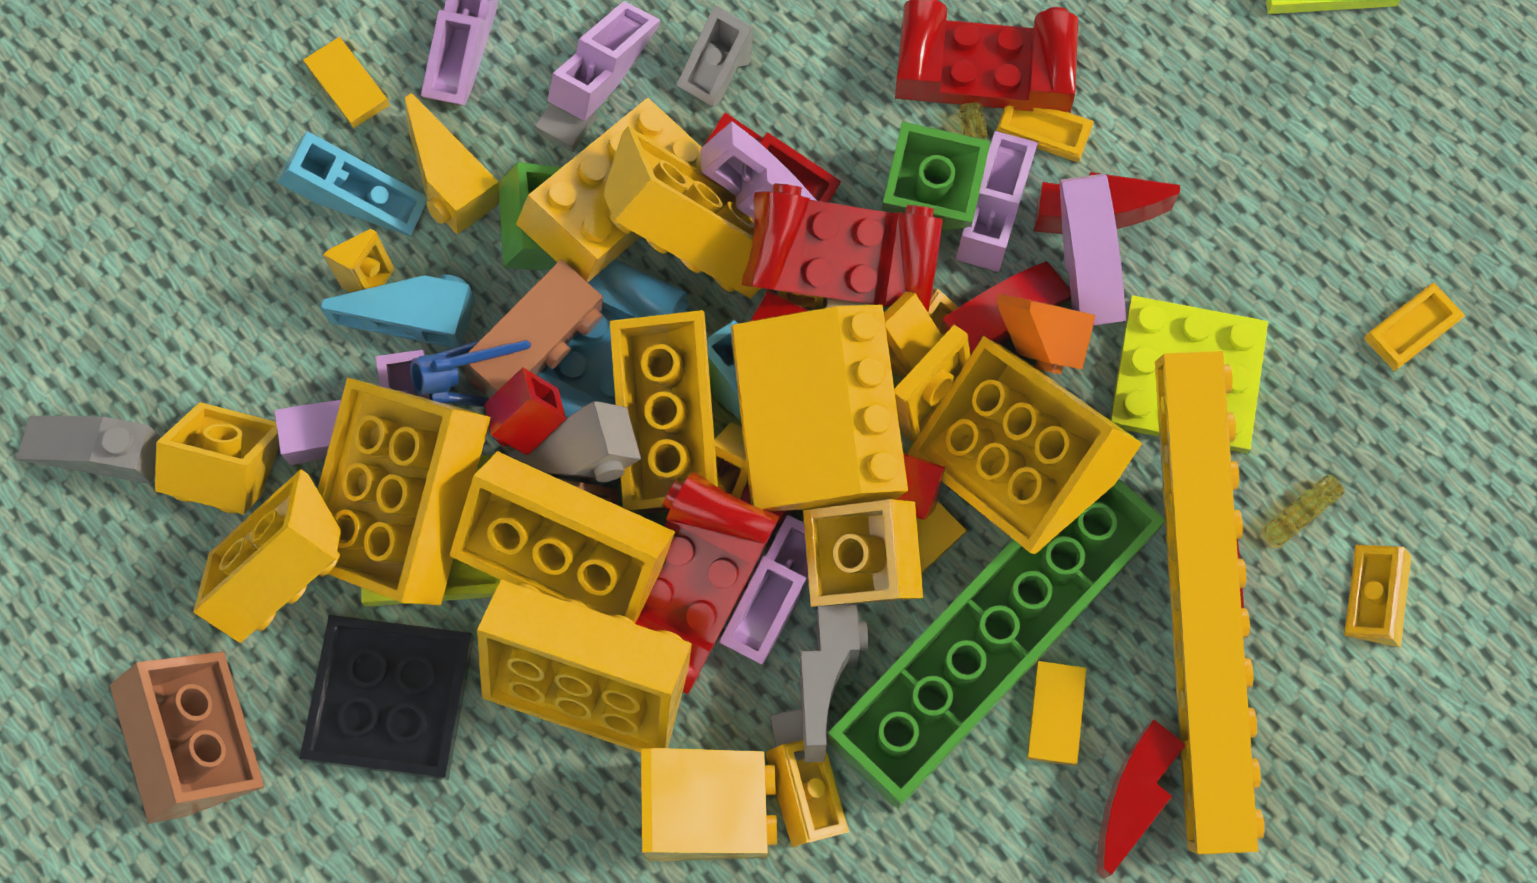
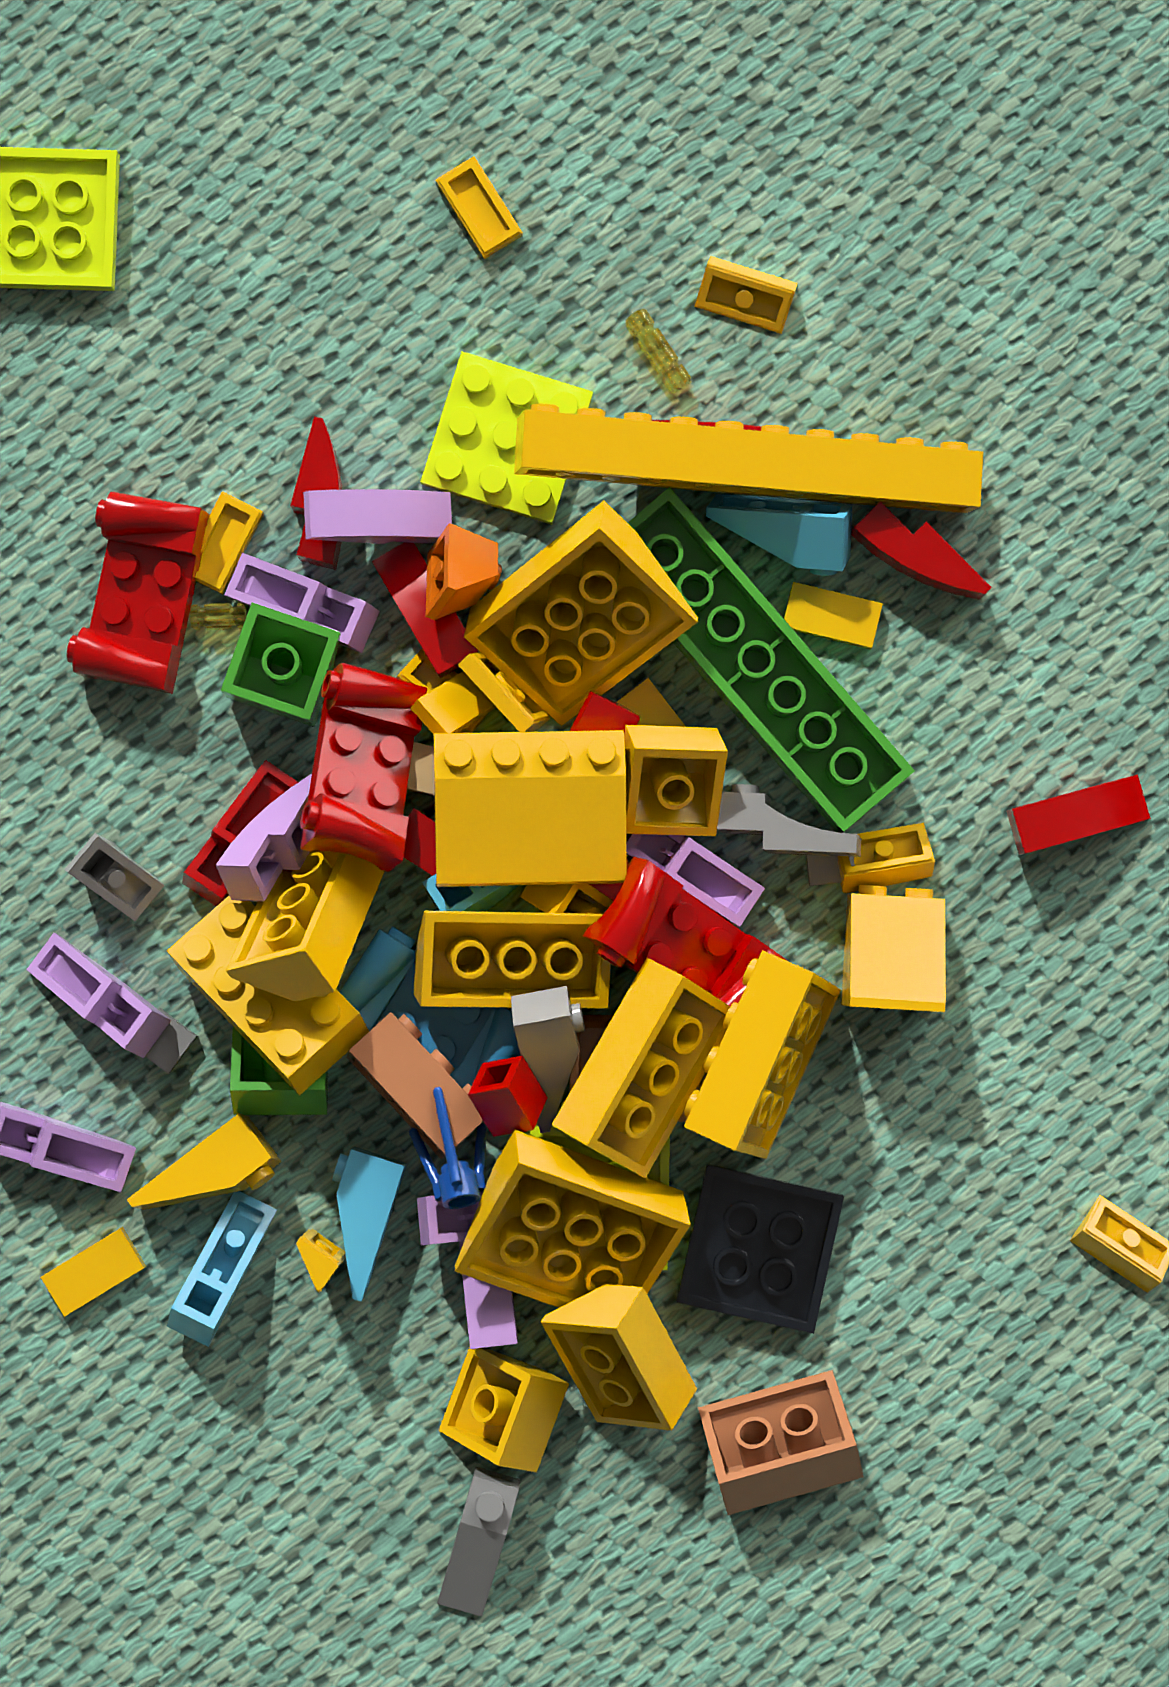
camera: 85 degrees left, 15 degrees up
none -> medium azure slope [706,494,853,576]

